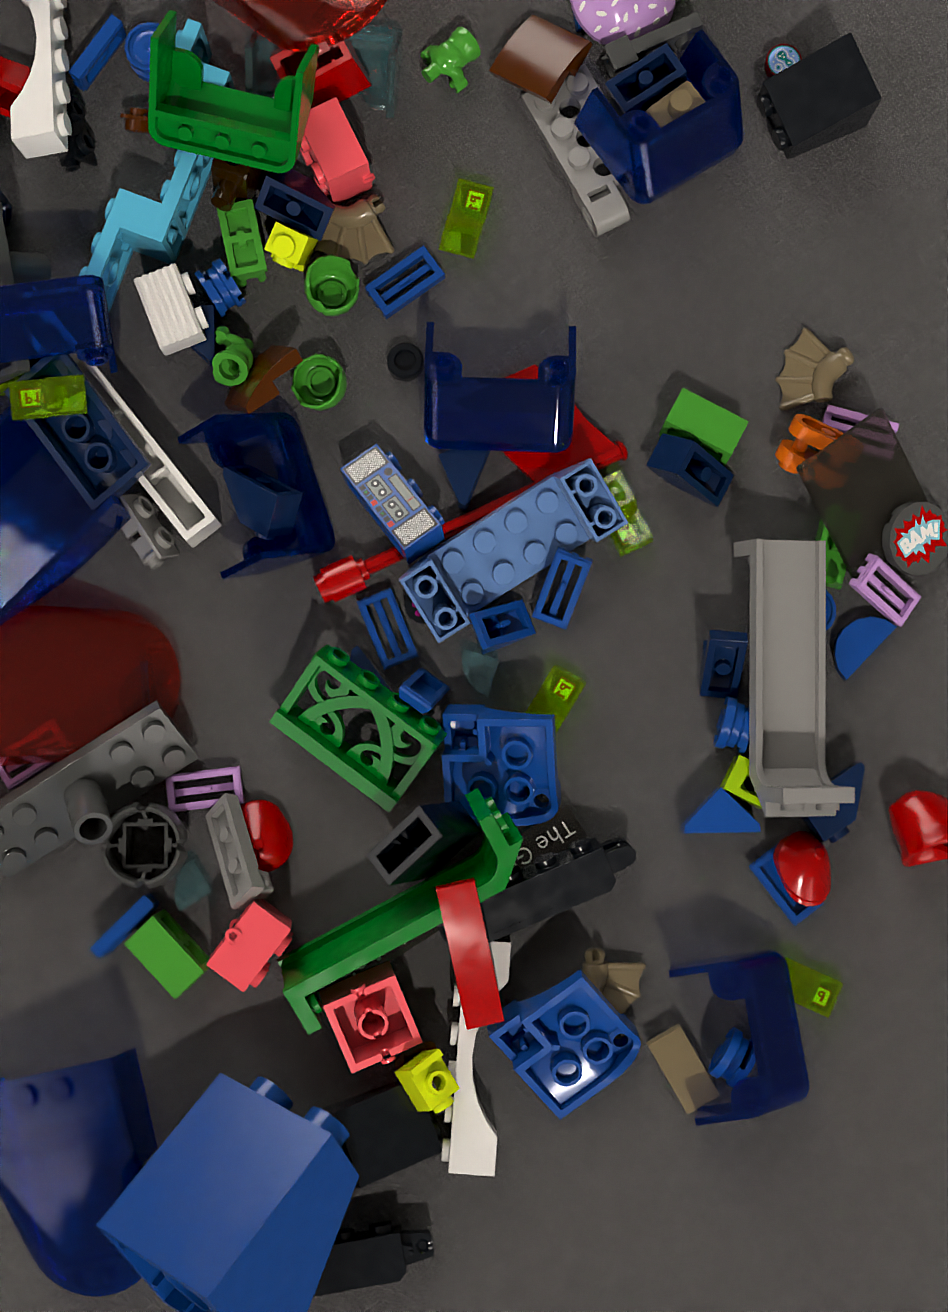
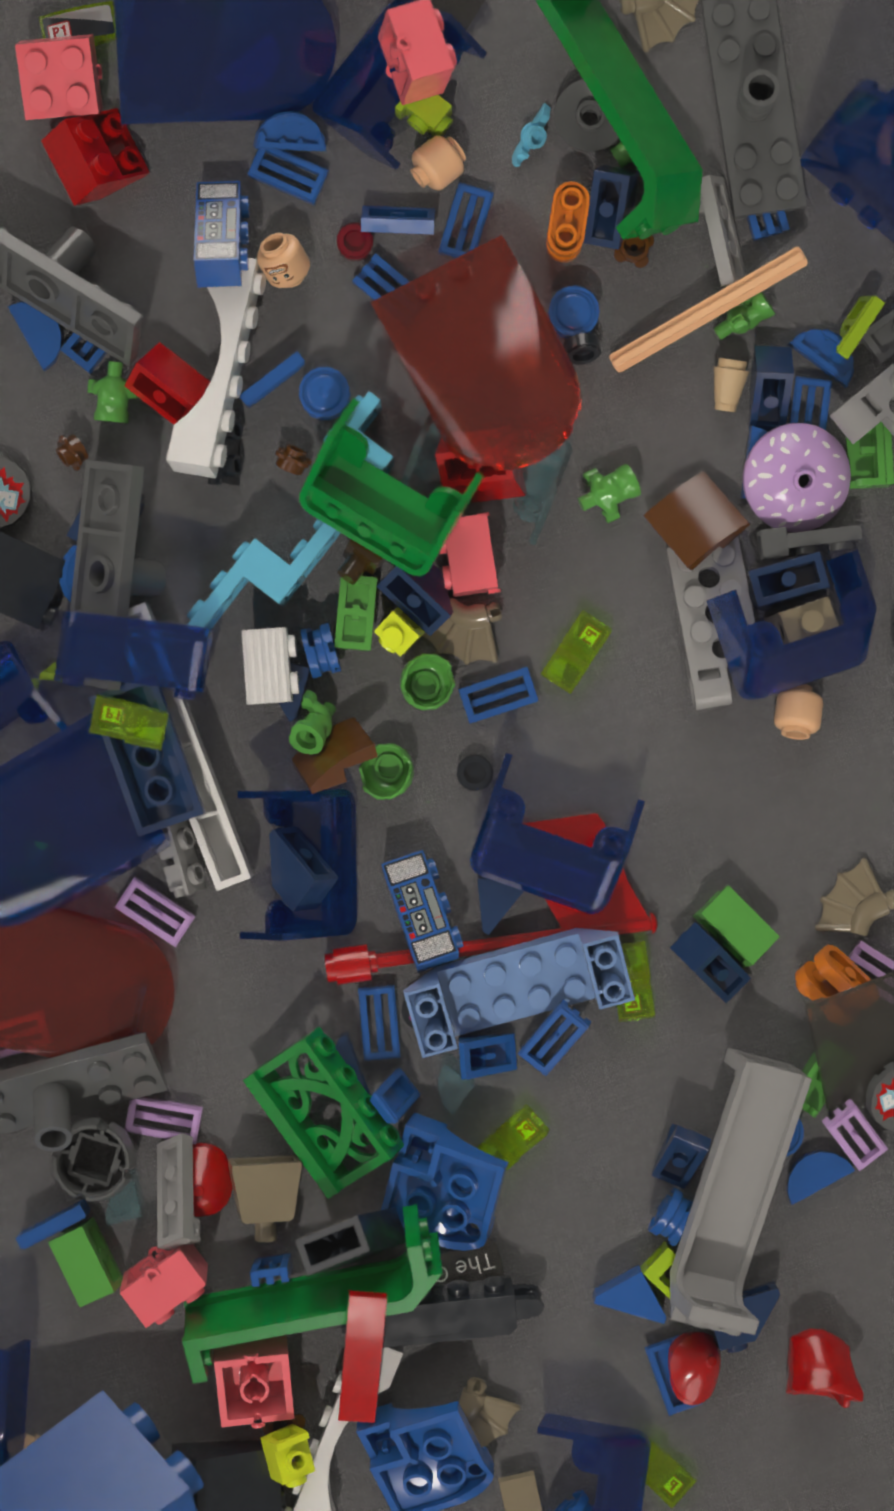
camera: 15 degrees right, 5 degrees up
none -> lavender tile [114,877,196,947]
none -> dark tan torso [228,1155,302,1242]
none -> blue tile [250,1253,293,1287]
none -> light nougat head [774,683,823,740]

